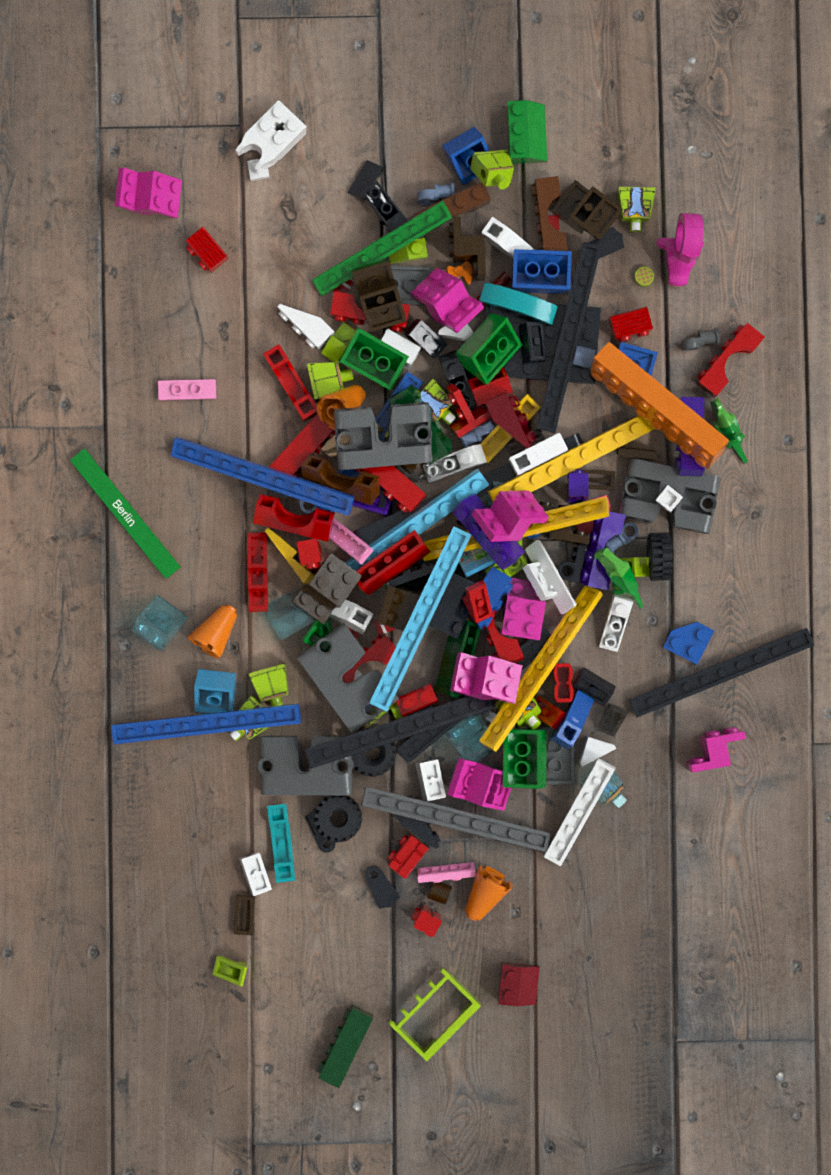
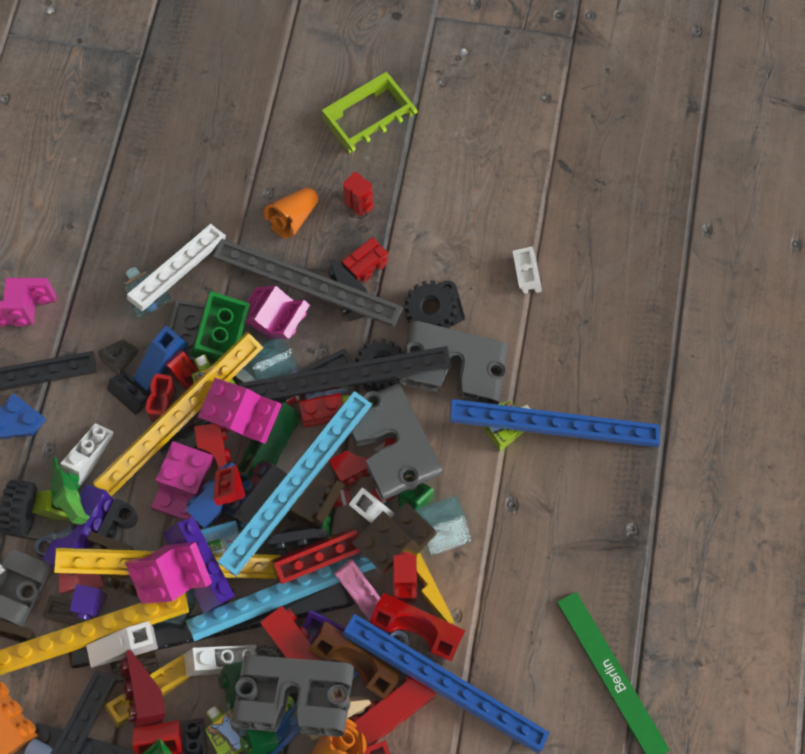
camera: 165 degrees left, 20 degrees down
clear light blue slope [131,595,189,652] -> none
orange cone [188,604,237,659] -> none
dark azure slope [194,669,236,713] -> none
lime slope [212,956,247,986] -> none
dark brown tile [234,895,256,935] -> none
red slope [247,532,268,612] -> none
lime torso [249,664,289,706] -> none
teal slope [267,804,296,883] -> none
dark green brick [317,1005,373,1088] -> none
black piece [365,866,400,909] -> none
white hinge [415,759,446,801] -> none
bright pink plate [417,862,476,883] -> none
dark brown brick [427,882,452,905] -> none
red bracket [446,383,491,438] -> none
sand blue connector [459,418,495,449] -> none
dark red slope [497,962,540,1007] -> none
white bracket [523,540,576,614] -> none
white slope [579,736,616,767] -> none

